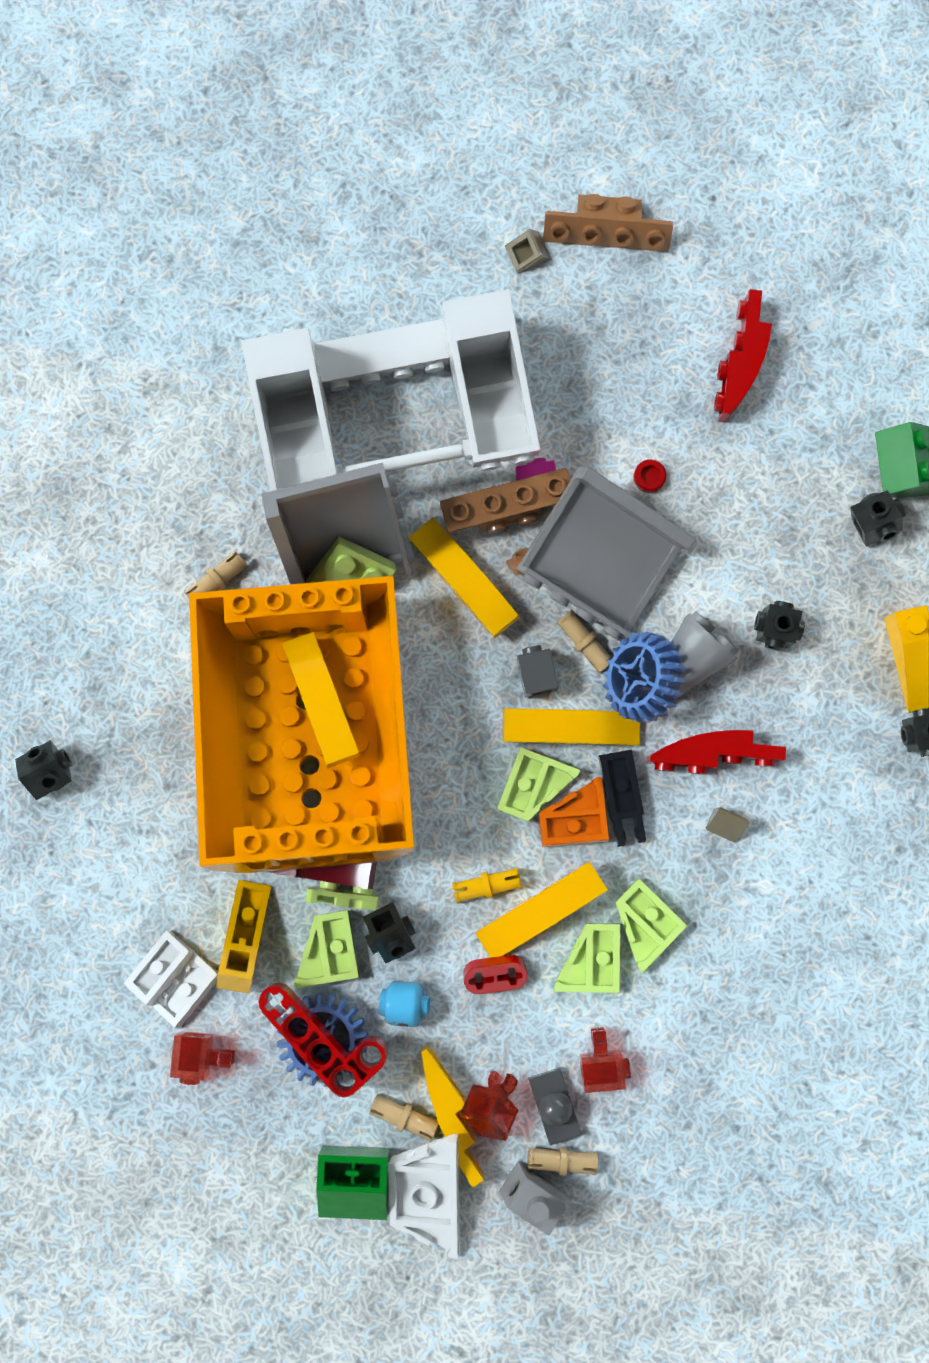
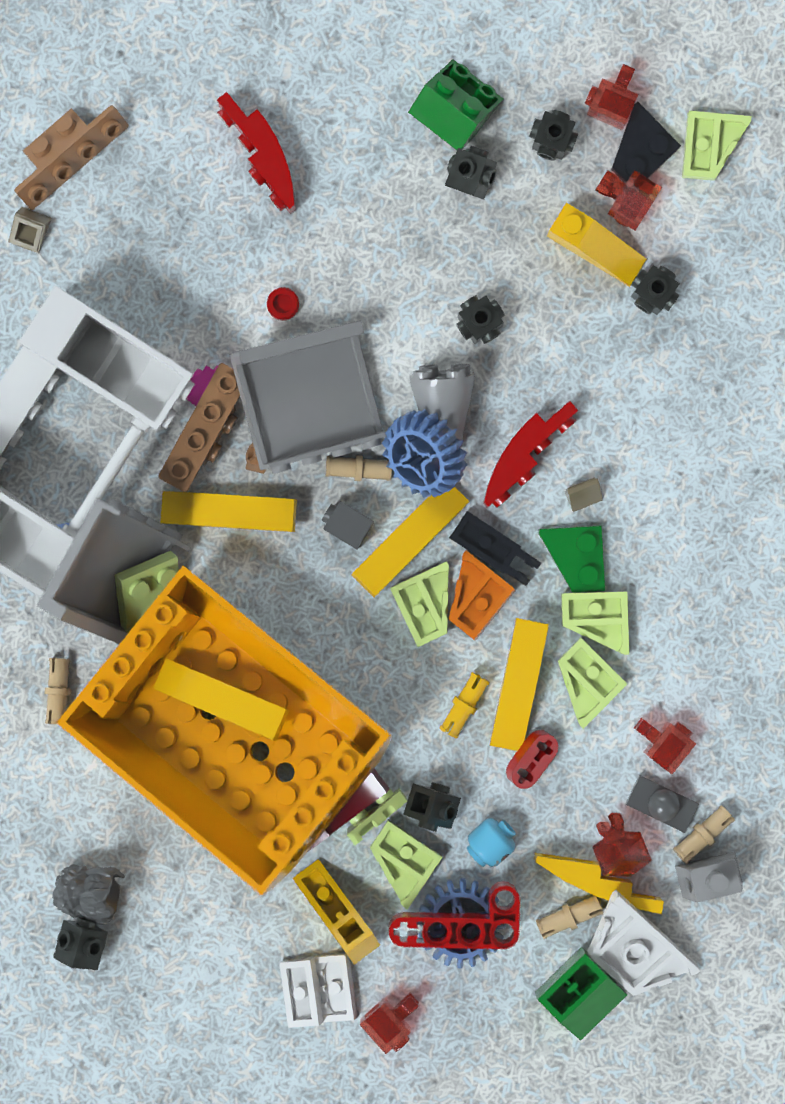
camera: 50 degrees left, 5 degrees up
none -> dark grey hair [52,864,125,925]
none -> green wing [538,526,605,593]

